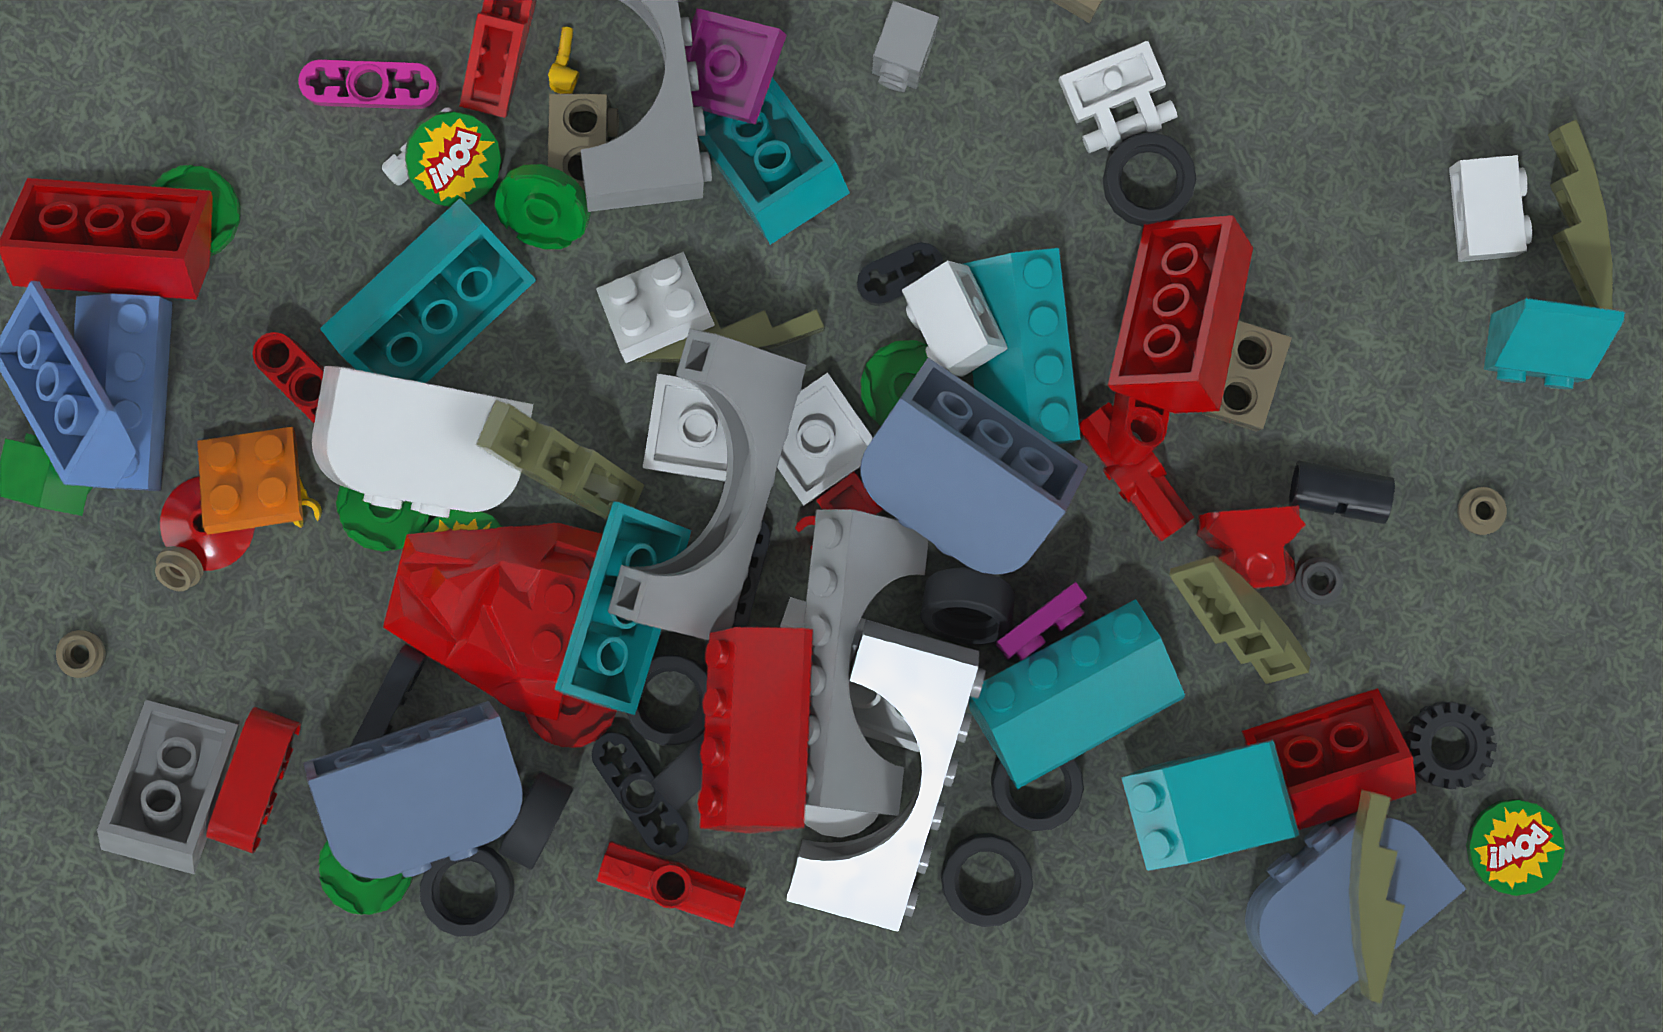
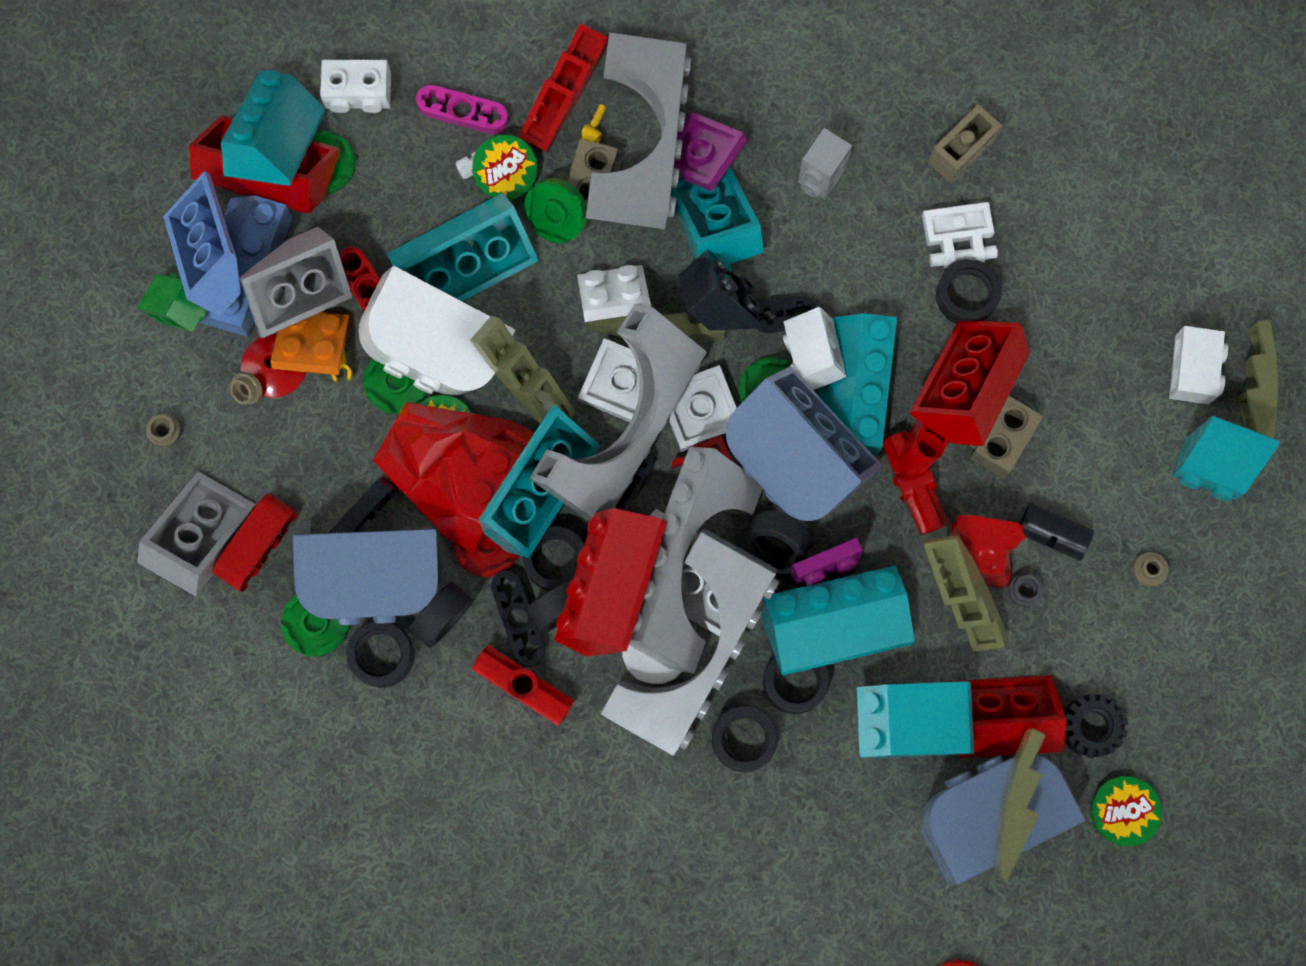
camera: 15 degrees right, 10 degrees down
none -> teal slope [221,70,325,186]
none -> light grey slope [239,227,352,338]
none -> white brick [320,60,391,113]
none -> black slope [678,250,762,331]

